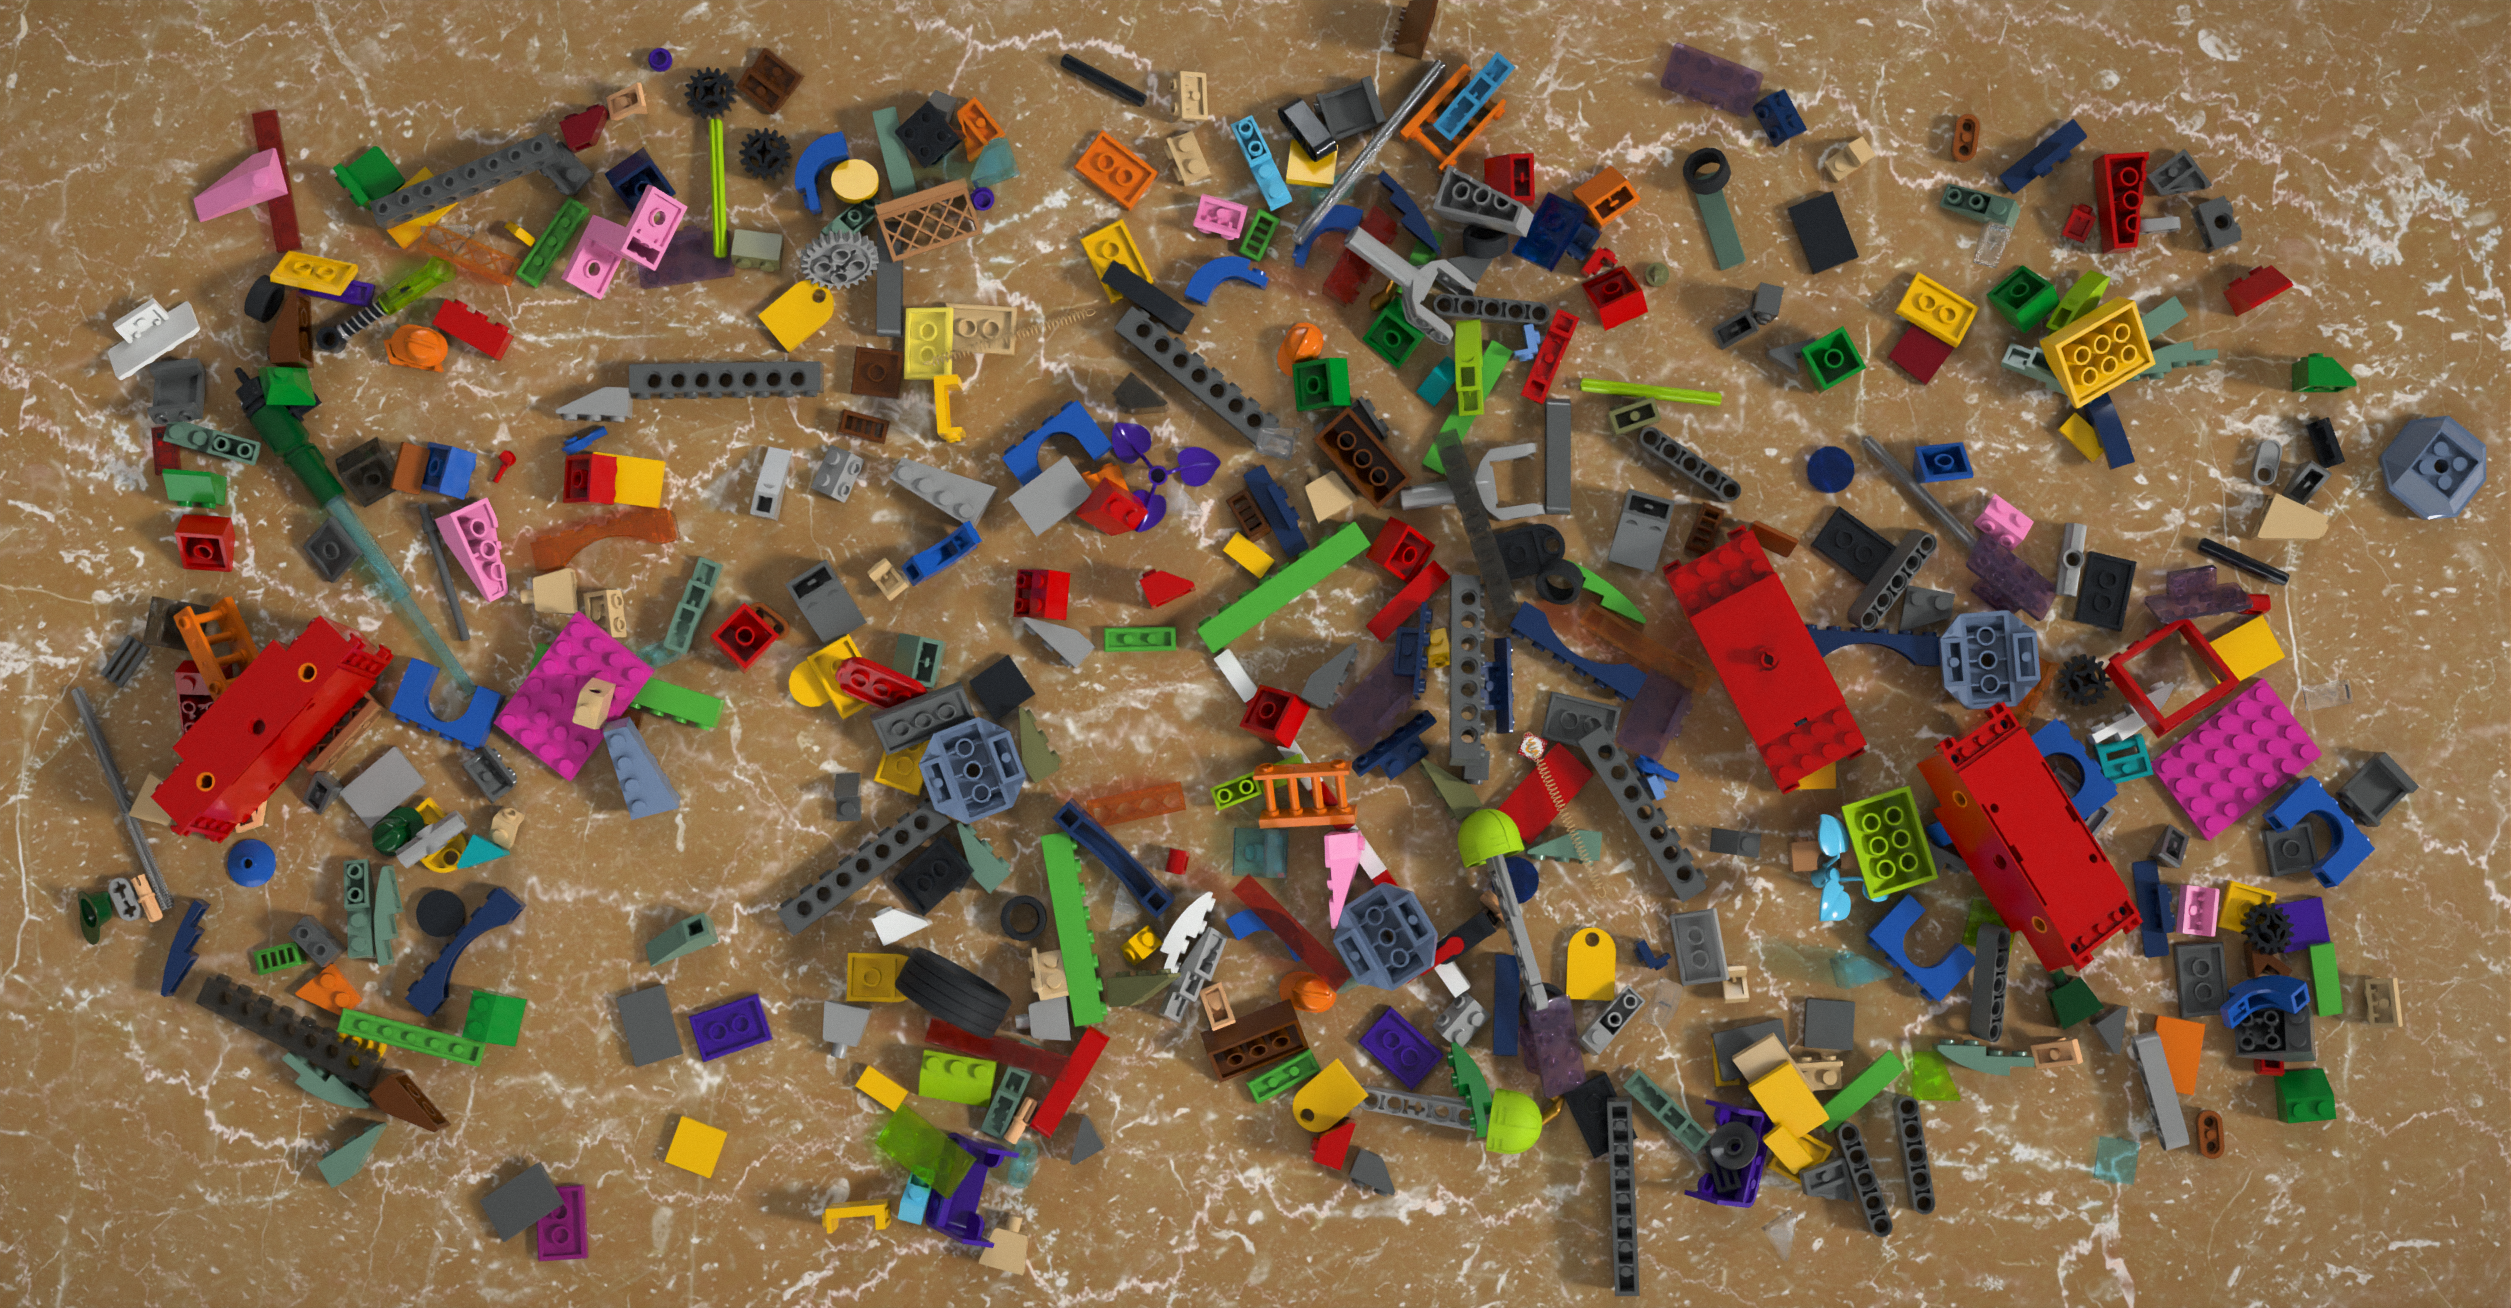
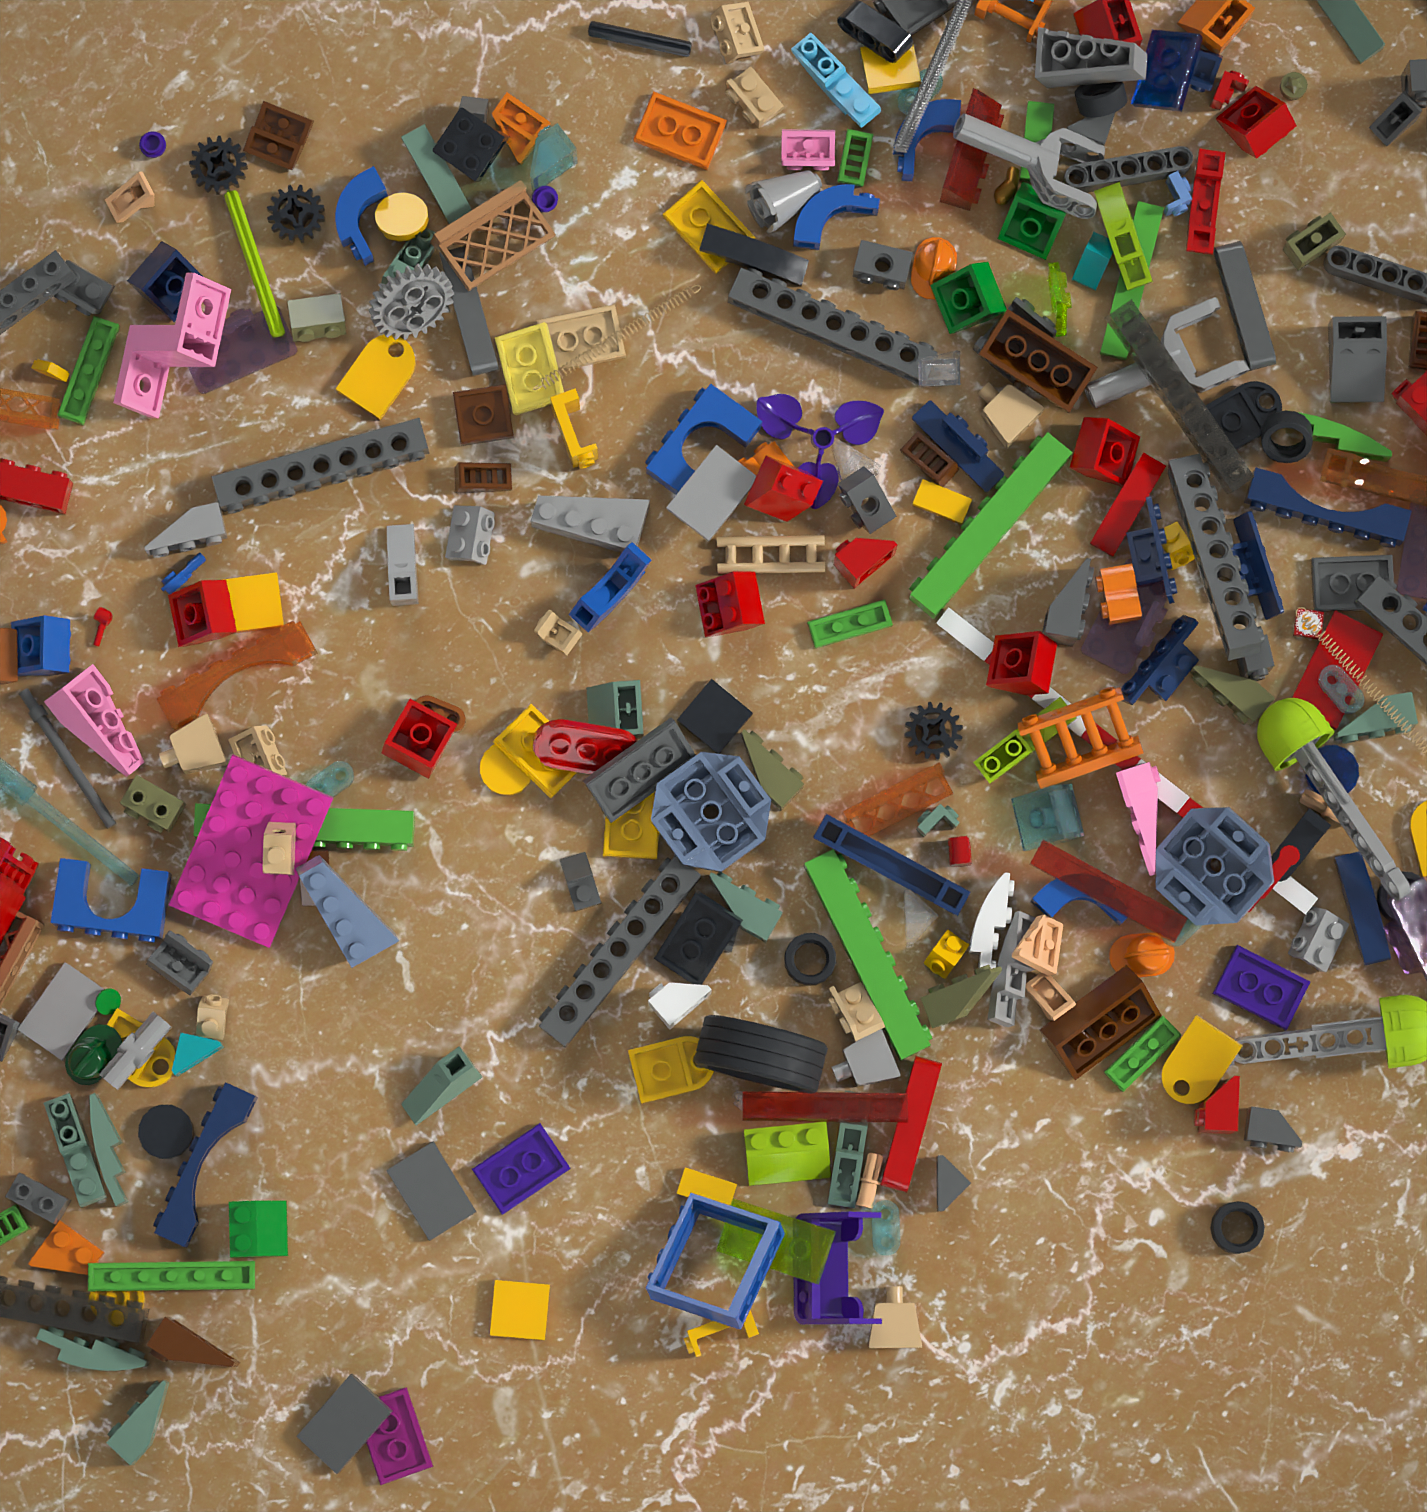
camera: 20 degrees left, 5 degrees down
dark red slope [559,104,610,154] -> none
sand green slope [663,556,723,655] -> none
dark grey slope [785,559,867,647] -> none
light grey torso [823,1000,873,1059] -> none
medium azure slope [898,1164,937,1225] -> none
light grey slope [1022,617,1096,668] -> none
clear smoke slope [1112,372,1169,415] -> none
dark blue slope [1377,170,1441,256] -> none
green slope [1447,1042,1492,1138] -> none
lime axle [1580,378,1722,406] -> none
none -> green piece [95,988,121,1015]
none -> olive brick [120,775,186,833]
none -> blue window [646,1193,785,1330]
none -> tan bar [717,535,825,574]
none -> light grey cone [745,170,822,233]
none -> dark grey brick [837,466,897,534]
none -> dark grey brick [853,240,913,291]
none -> black gear [904,702,963,761]
none -> sand green bracket [916,804,960,837]
none -> light nougat wing [1012,914,1063,976]
none -> clear neon green wing [1048,262,1072,337]
none -> orange brick [1095,564,1142,625]
none -> black tyre [1210,1201,1265,1254]
none -> clear light blue plate [1318,665,1364,714]

